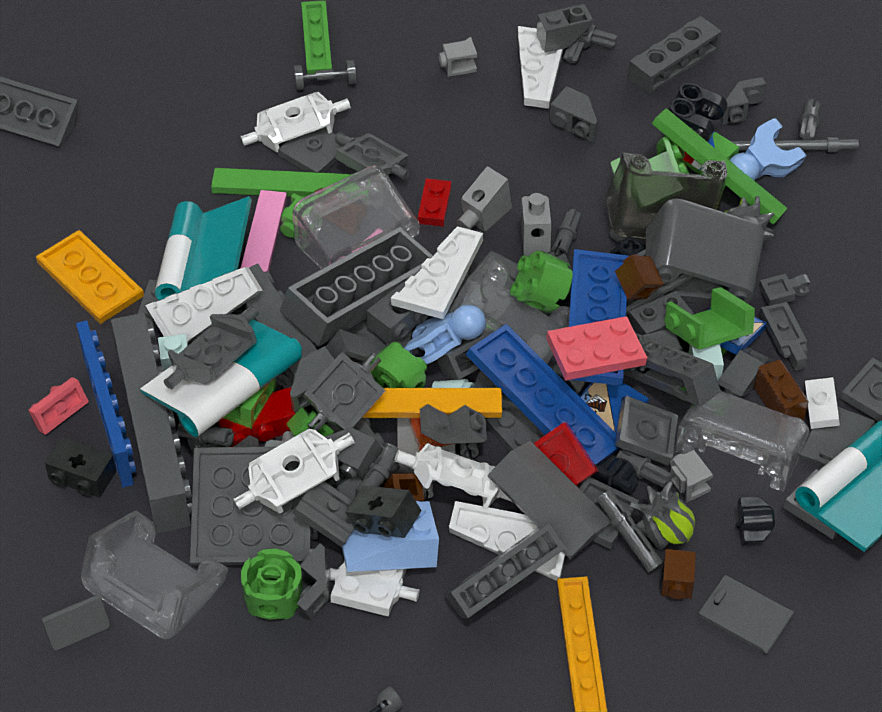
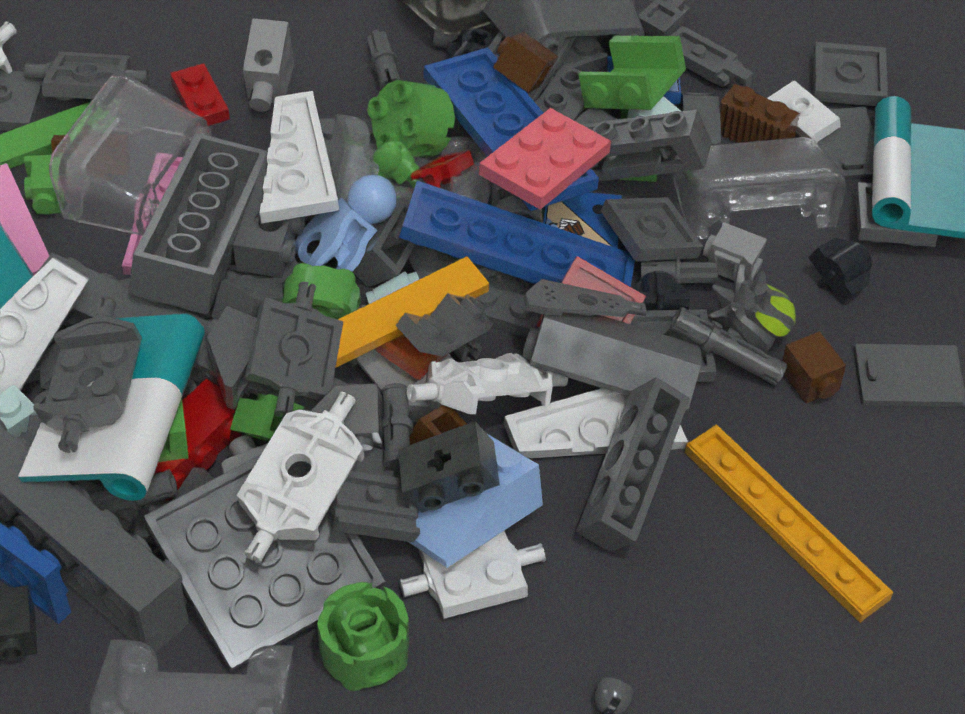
camera: 35 degrees left, 0 degrees up
dark grey slope [297,544,331,619] -> none
light grey torso [520,193,551,256] -> none
none -> bright green piece [372,140,421,188]
none -> red plate [411,150,474,188]
none -> dark grey piece [524,279,647,317]

